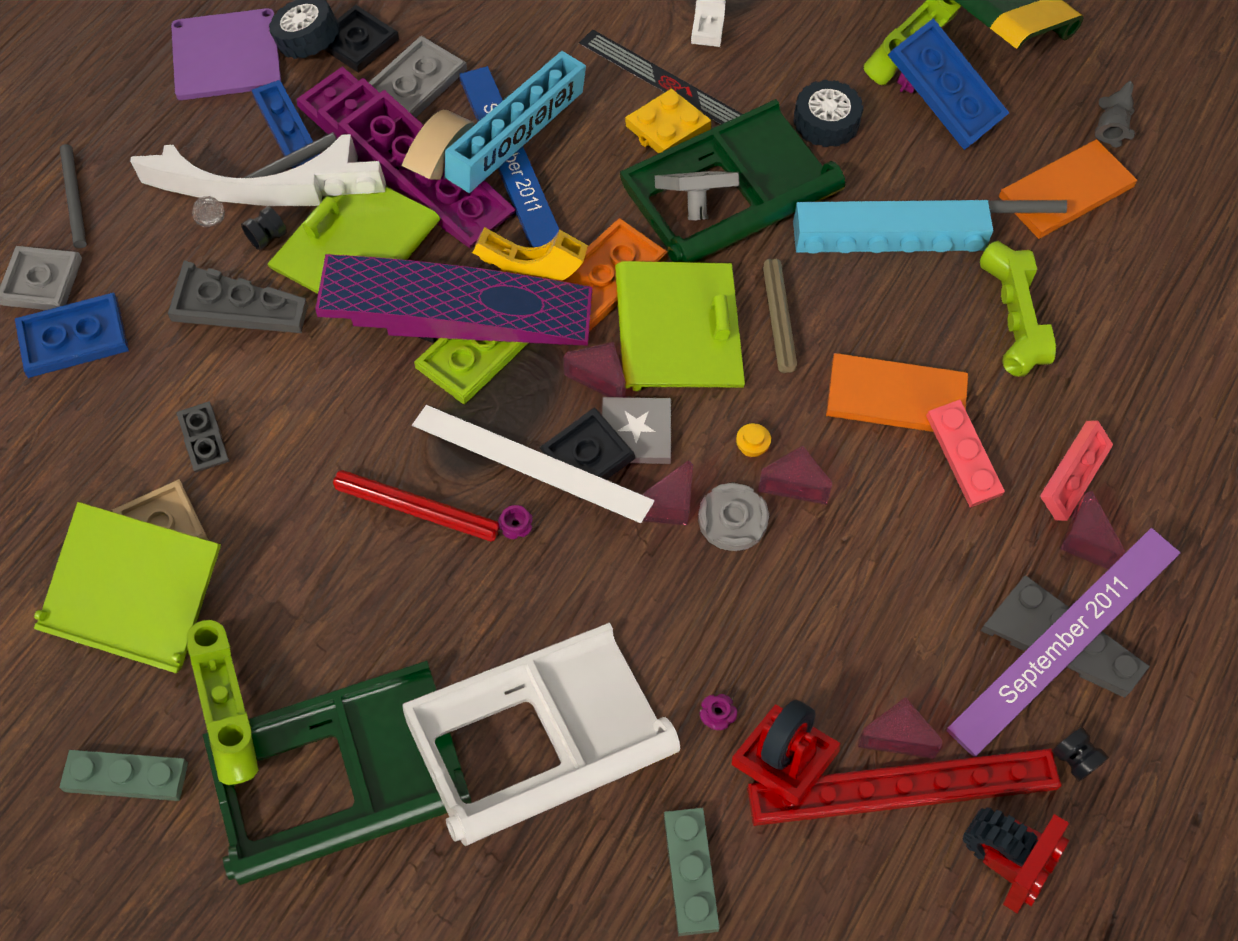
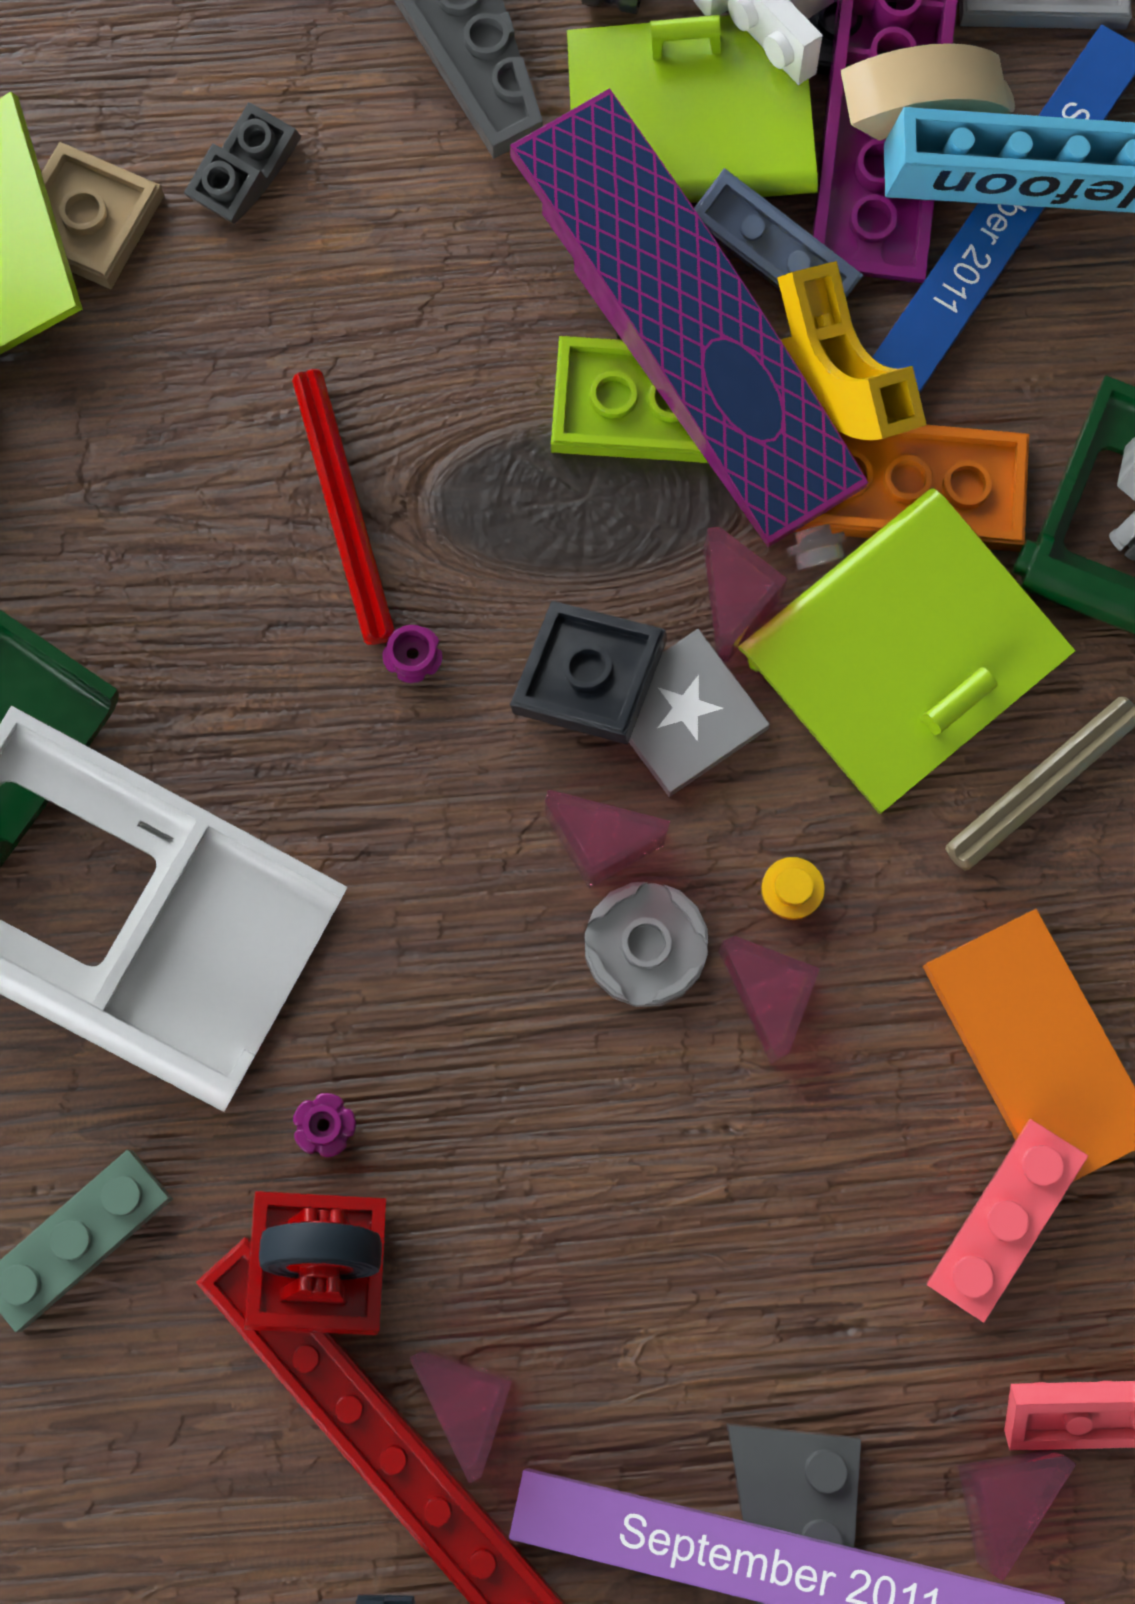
camera: 55 degrees right, 15 degrees up
white sticker [412,405,655,523] -> none
none -> sand blue tile [694,168,863,298]
none -> clear plate [786,524,847,571]

